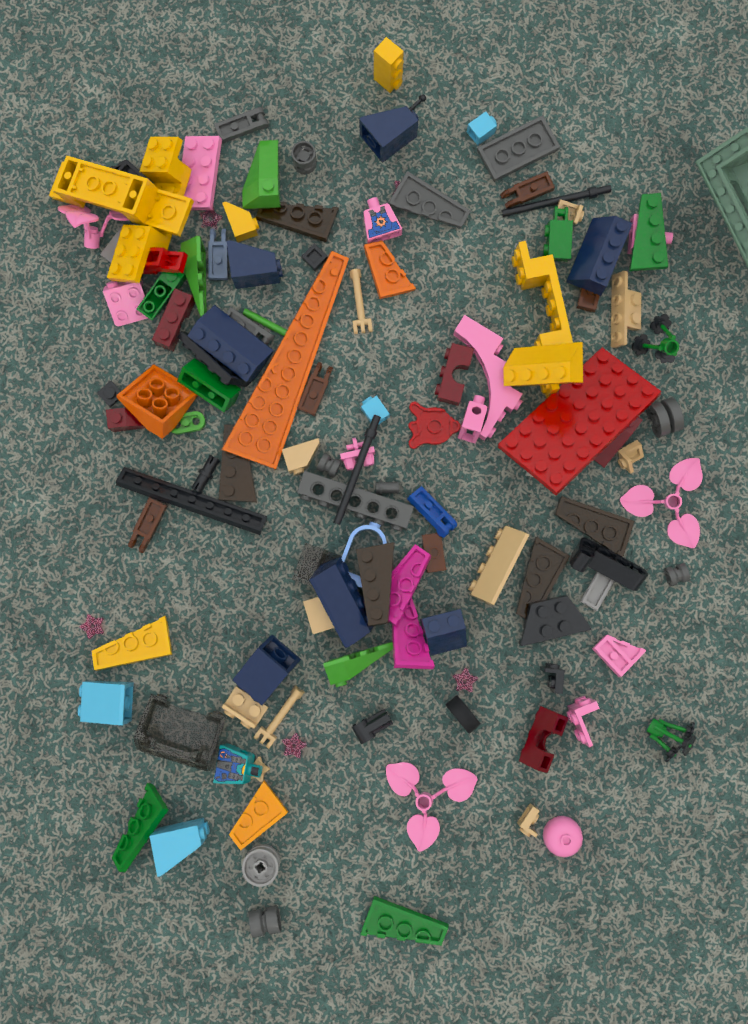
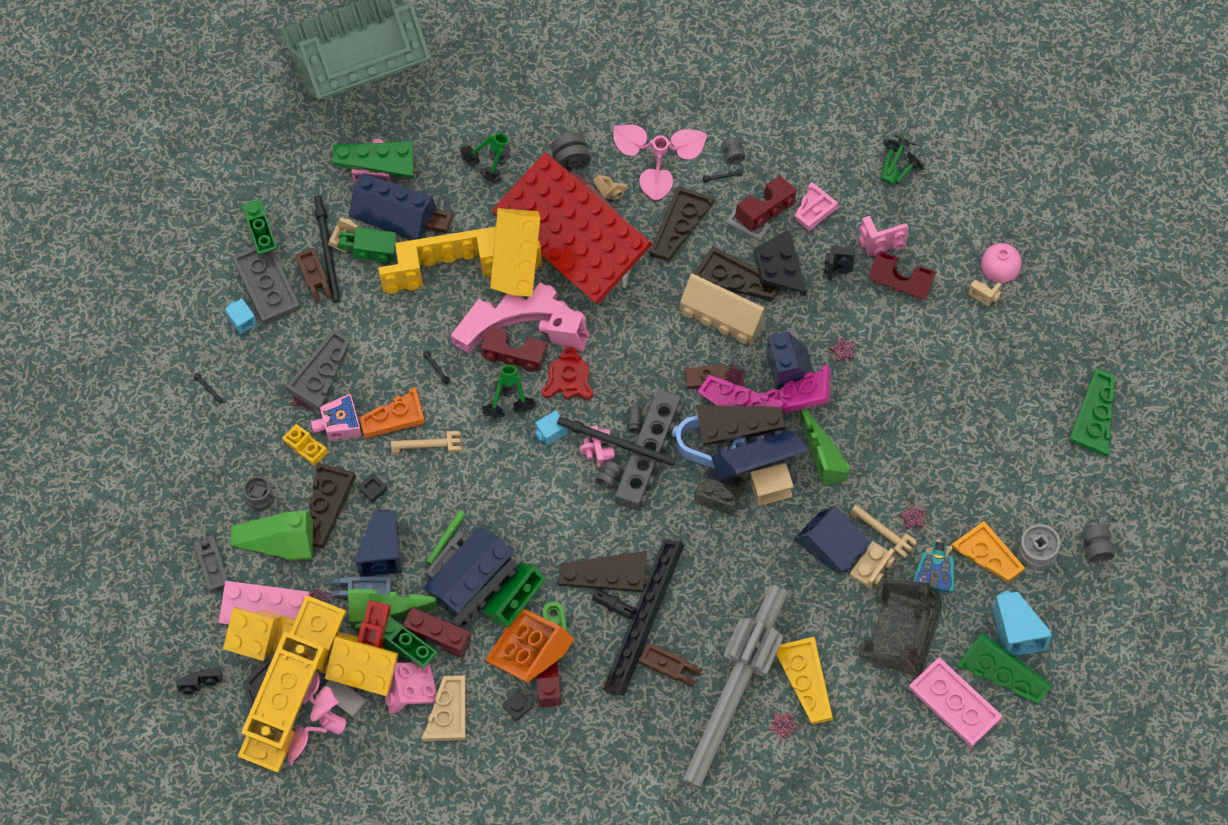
camera: 85 degrees left, 20 degrees down
medium azure slope [78,681,134,725] -> none
orange wing [221,251,349,469] -> none
yellow slope [222,202,259,242] -> none
tan slope [282,438,320,475] -> none
reddish brown hinge [297,362,333,417] -> none
black piece [351,709,393,744] -> none
dark blue slope [359,106,419,163] -> none
yellow brick [374,37,404,93] -> none
bright pink plant [386,762,478,852] -> none
blue plate [407,486,457,538] -> none
black tyre [445,695,481,734] -> none
black beam [569,537,648,591] -> none
tan bracket [611,271,641,348] -> none
none -> black slope [176,668,223,695]
none -> green slope [242,199,278,255]
none -> yellow slope [282,424,329,466]
none -> tan wing [422,675,466,741]
none -> black hinge [423,351,450,384]
none -> plant [482,365,536,418]
none -> light grey axle [683,585,788,788]
none -> black hinge [702,169,743,183]
none -> clear pink plate [725,363,745,387]
none -> dark red arch [735,175,797,232]
none -> bright pink plate [908,657,1003,748]

